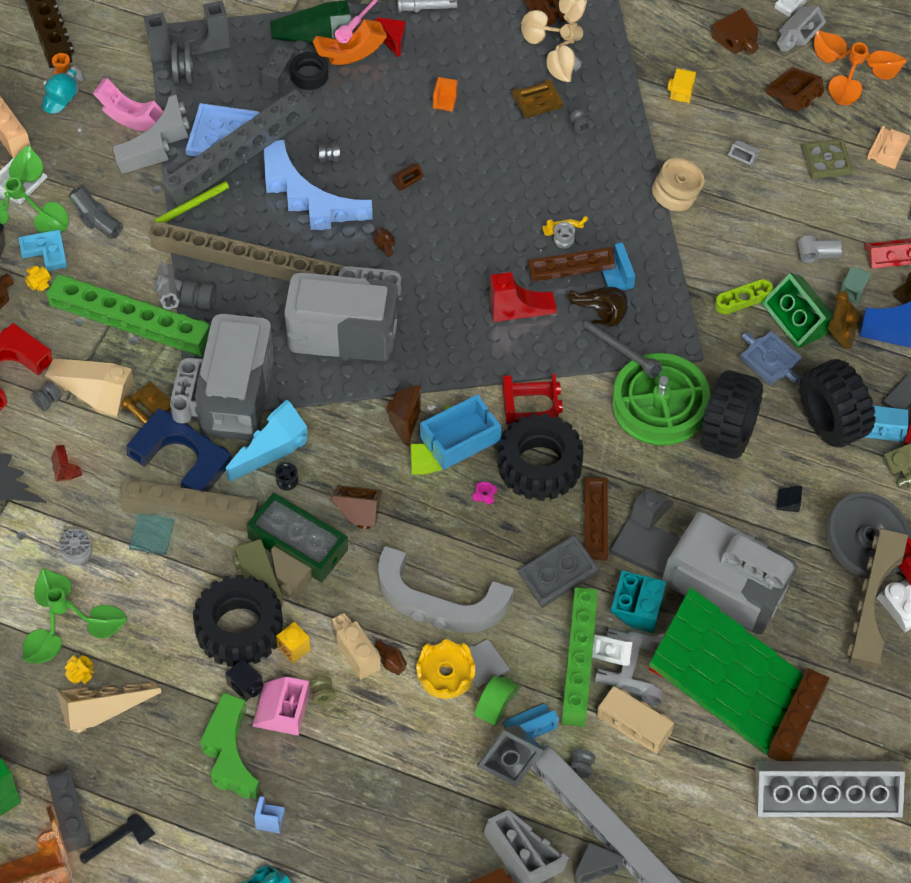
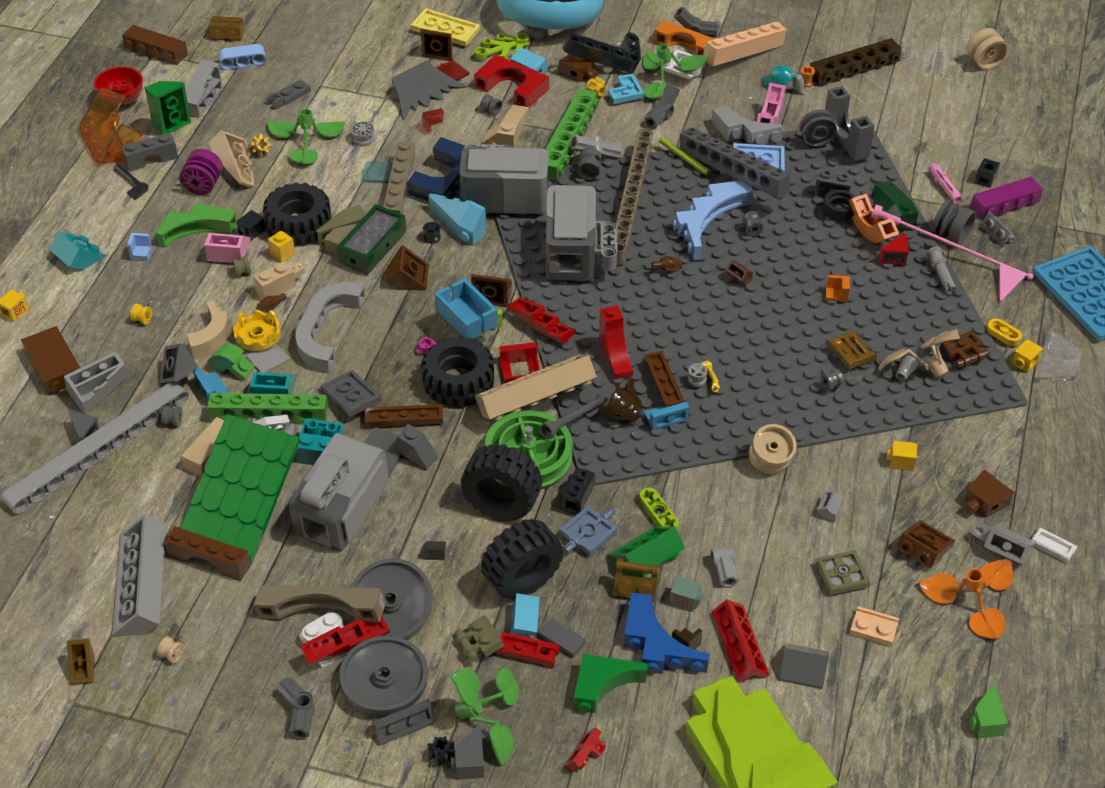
camera: 85 degrees right, 10 degrees down
none -> yellow wheel [130,303,153,325]
none -> magenta wheel [179,149,223,195]
none -> tan arch [187,300,229,360]
none -> teal slope [249,372,297,394]
none -> tan brick [474,354,597,421]
none -> red slope [507,297,575,344]
none -> black brick [559,467,595,514]

